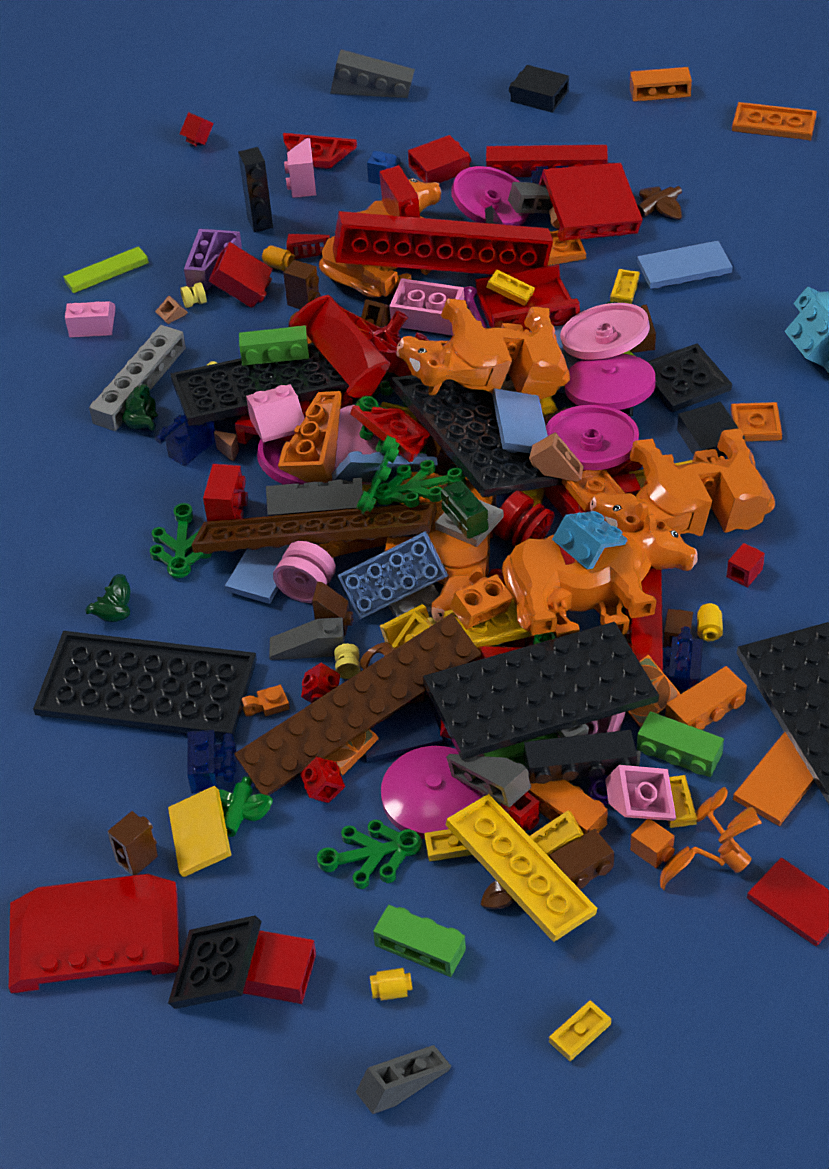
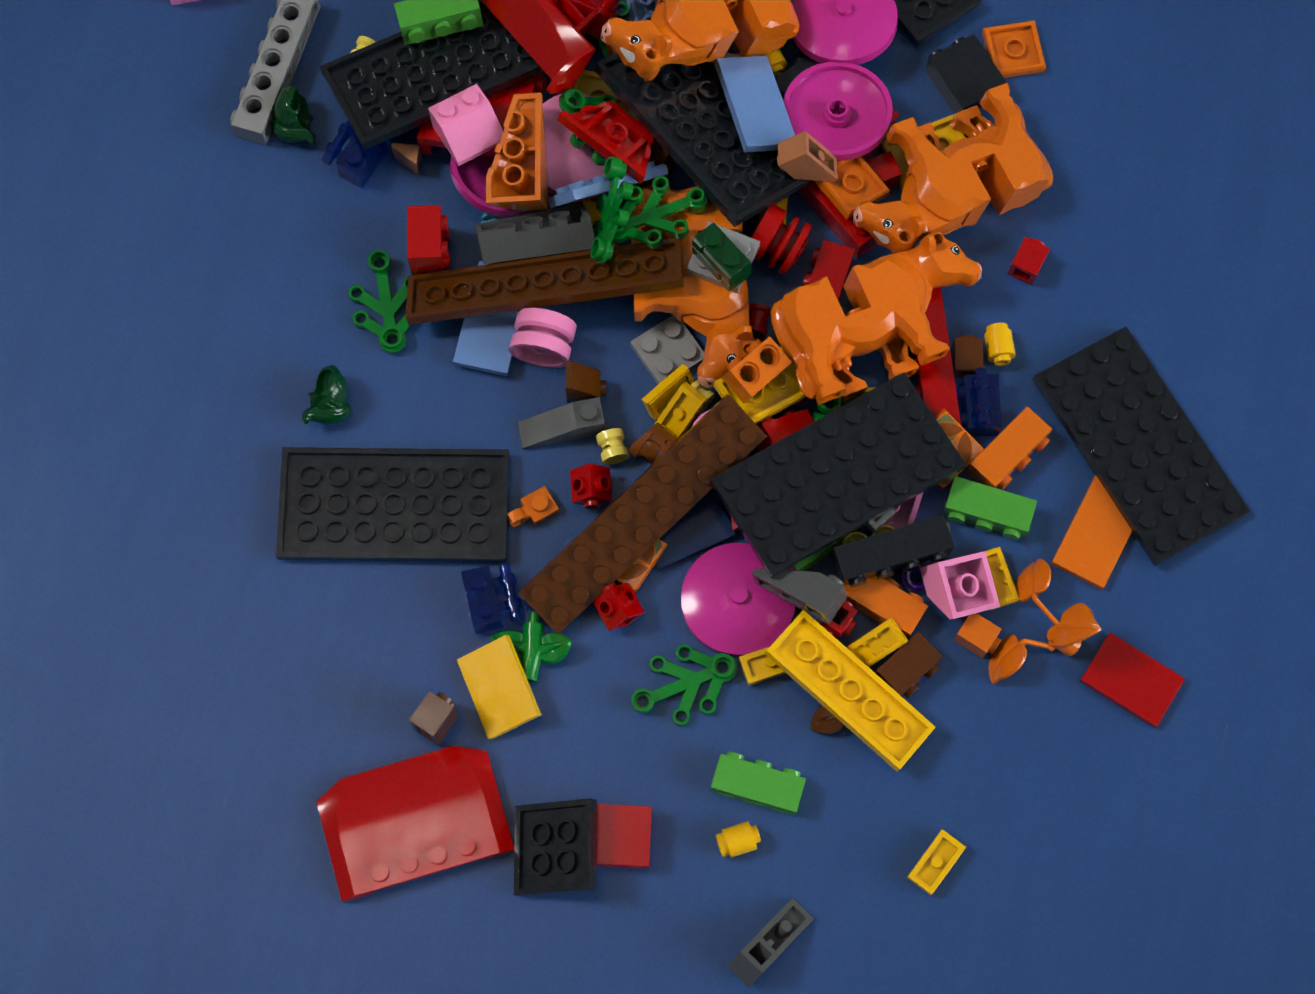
camera: 15 degrees left, 25 degrees up
medium blue tile [337,531,448,619] -> none
dark azure bracket [552,511,627,569] -> none

